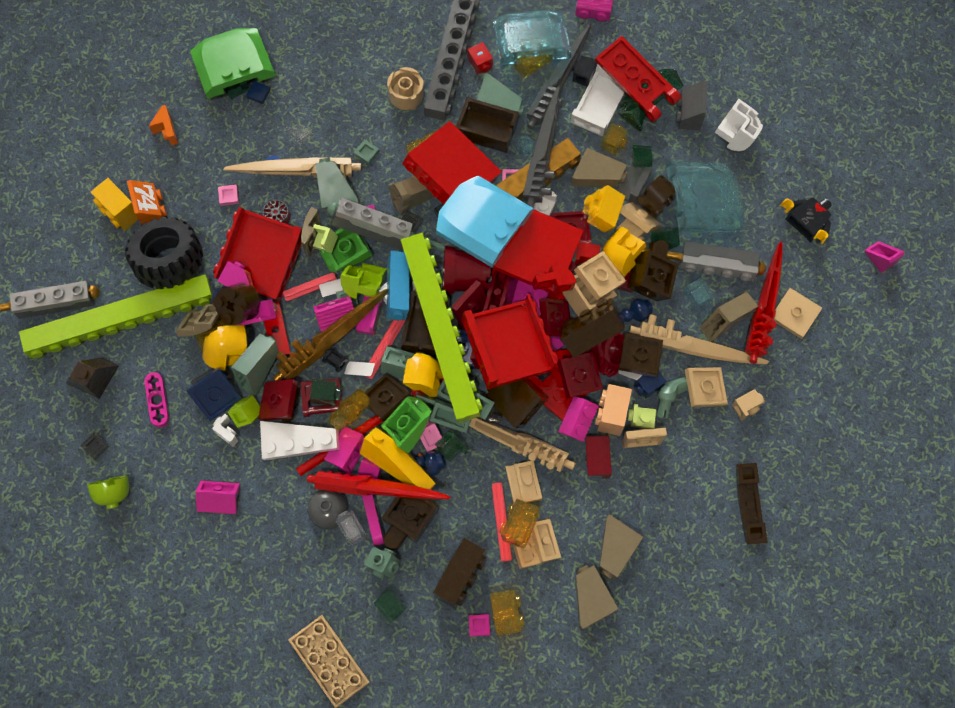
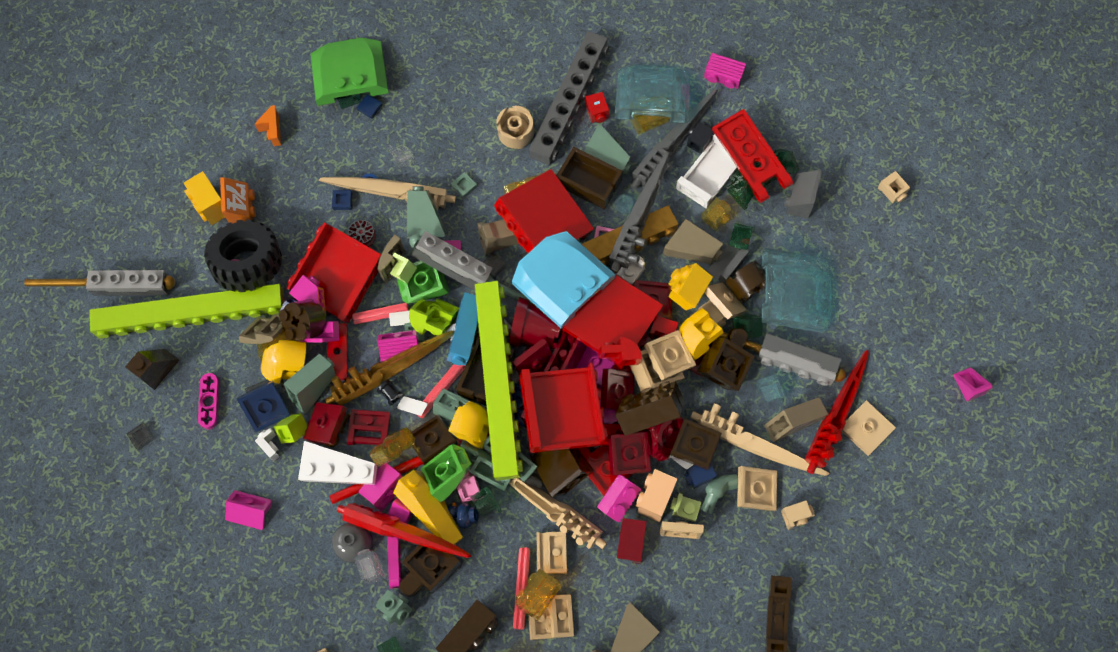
camera: 15 degrees right, 0 degrees up
lime cylinder [87,475,129,509] -> none
bright pink tile [218,185,239,206] -> none
clear green brick [310,379,340,406] -> none
dark pink panel [356,296,383,336] -> none
dark blue animal [621,299,653,322] -> none
white brick [715,99,763,151] -> none
torso [779,198,832,244] -> none
none -> dark blue tile [332,190,352,210]
none -> tan brick [878,171,910,204]

